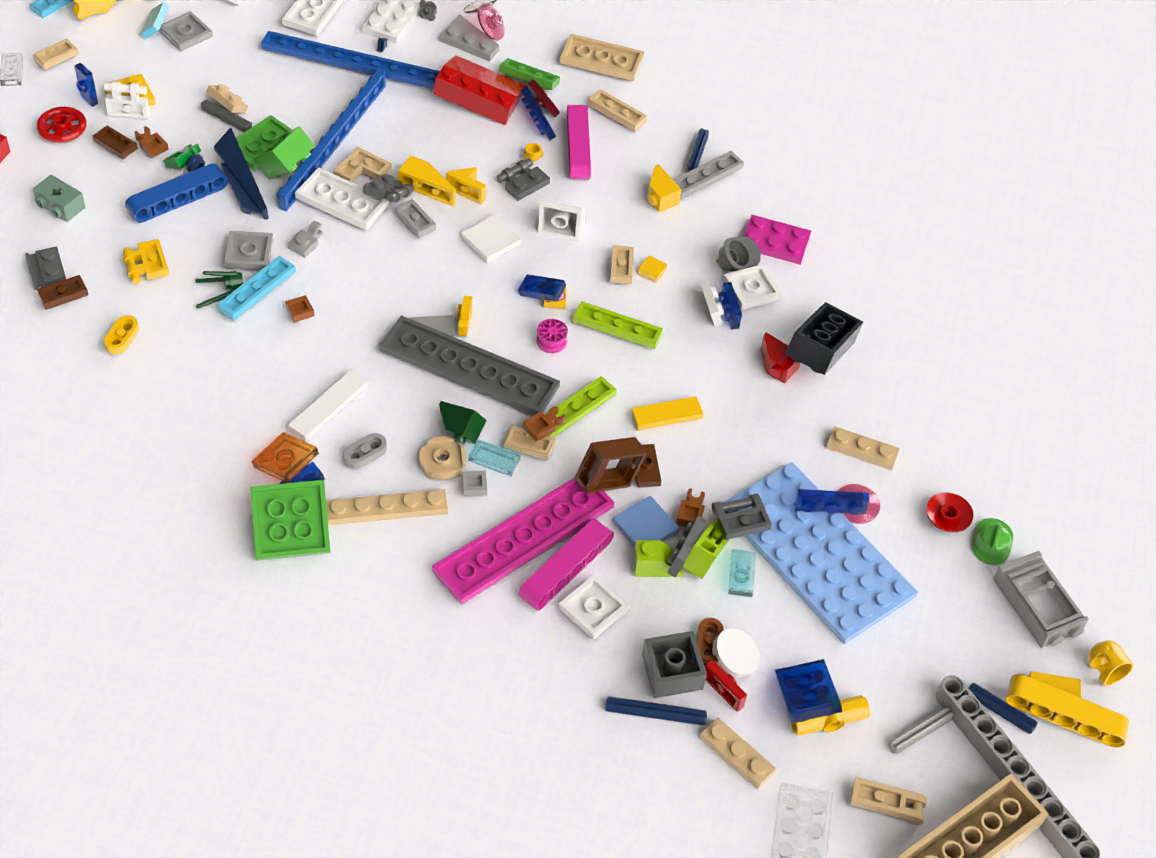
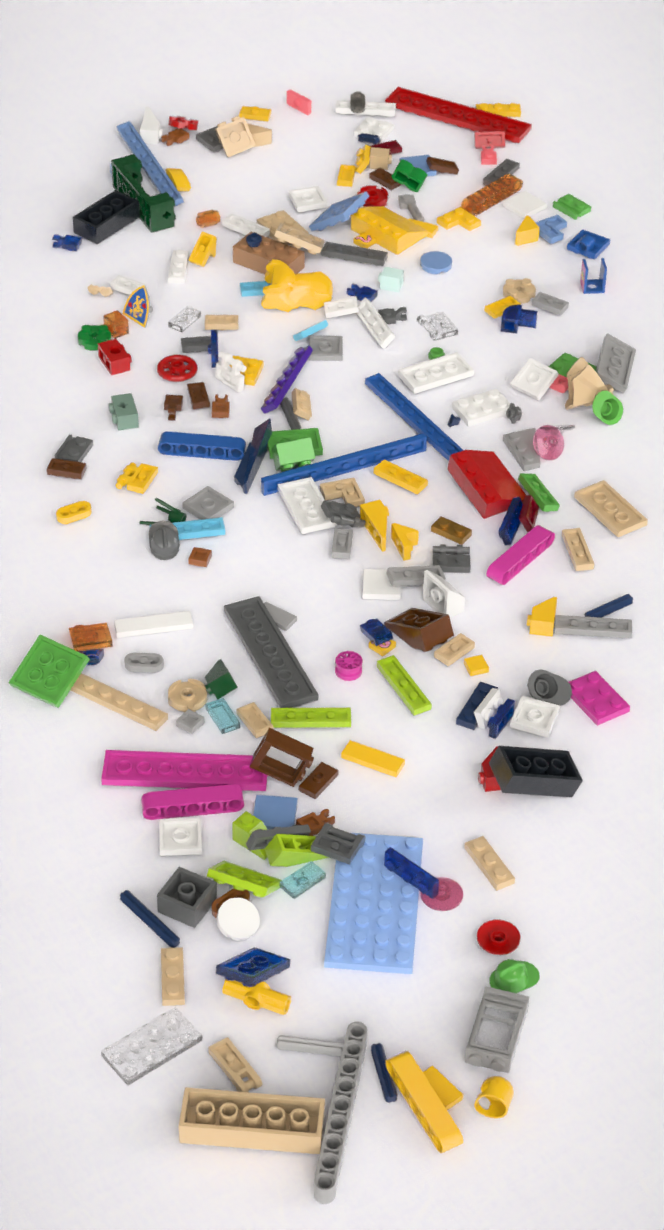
camera: 45 degrees right, 10 degrees down
green plate [163,144,201,169] -> none
dark blue plate [186,154,205,172] -> none
light grey plate [288,221,323,258] -> none
yellow plate [457,296,473,336] -> none
dark orange plate [522,406,566,442] -> none
yellow plate [523,143,543,161] -> none
red plate [705,659,747,712] -> none
none -> dark grey piece [148,521,180,560]
none -> reddish brown plate [164,395,183,421]
none -> dark grey plate [181,336,216,353]
none -> lime plate [207,861,282,897]
none -> dark purple plate [261,345,313,414]
none -> yellow plate [373,459,428,494]
none -> reddish brown slope [384,608,454,652]
none -> light grey plate [386,565,446,586]
none -> pearl gold plate [431,516,472,545]
none -> dark blue plate [456,681,498,730]

